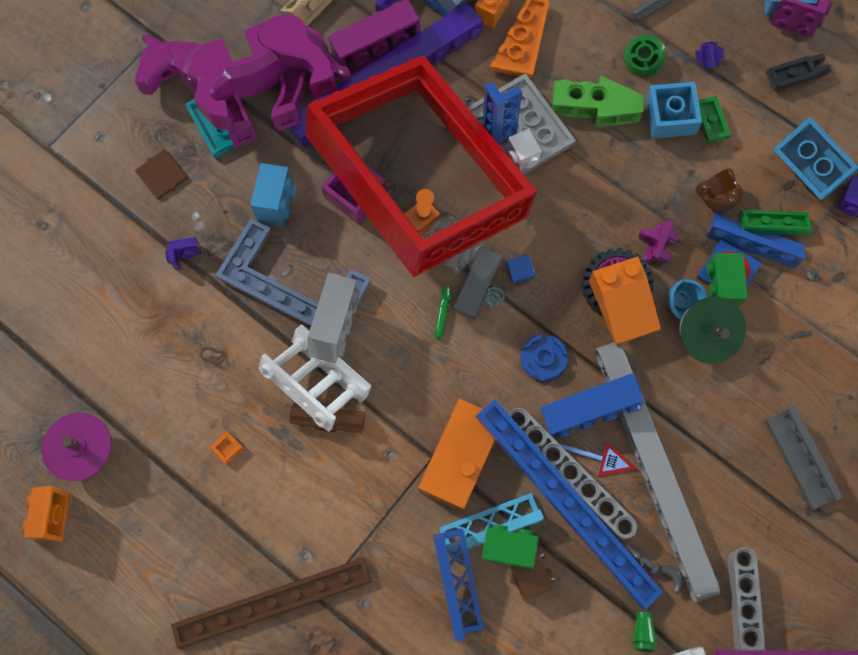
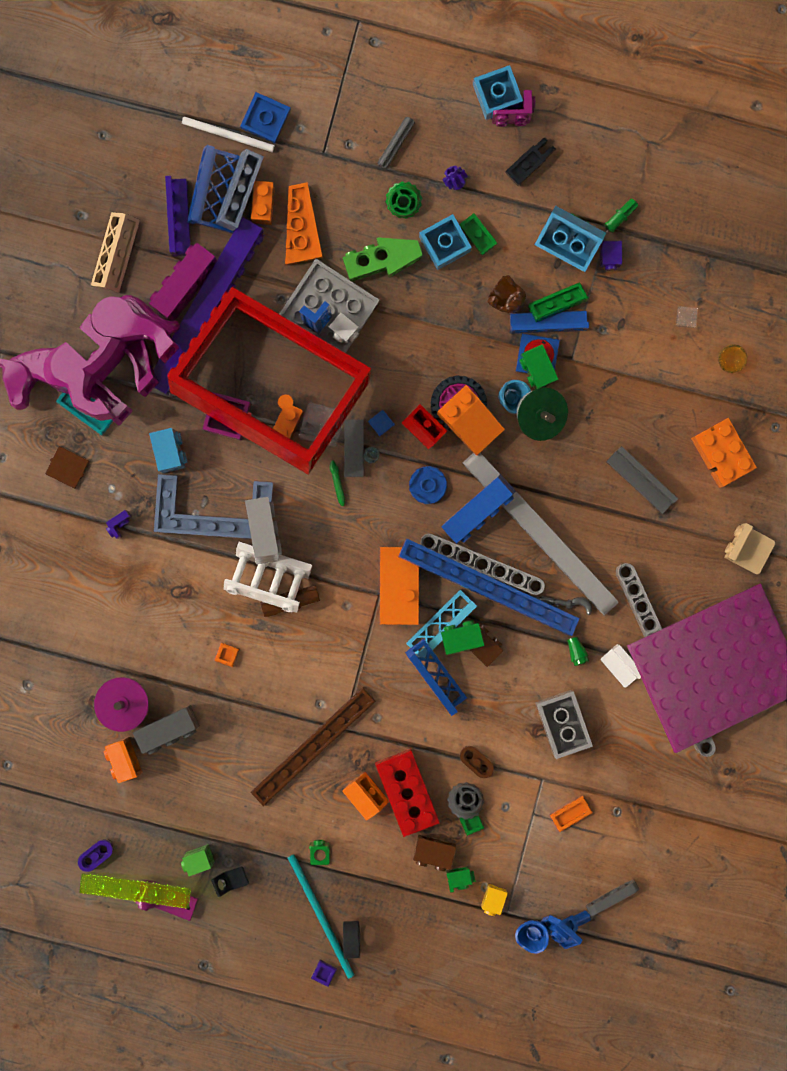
camera: 30 degrees left, 15 degrees up
piece [559,441,637,476] -> none
magenta hips [638,219,680,264] -> none
none -> dark grey brick [133,705,200,755]
none -> red brick [401,404,447,450]

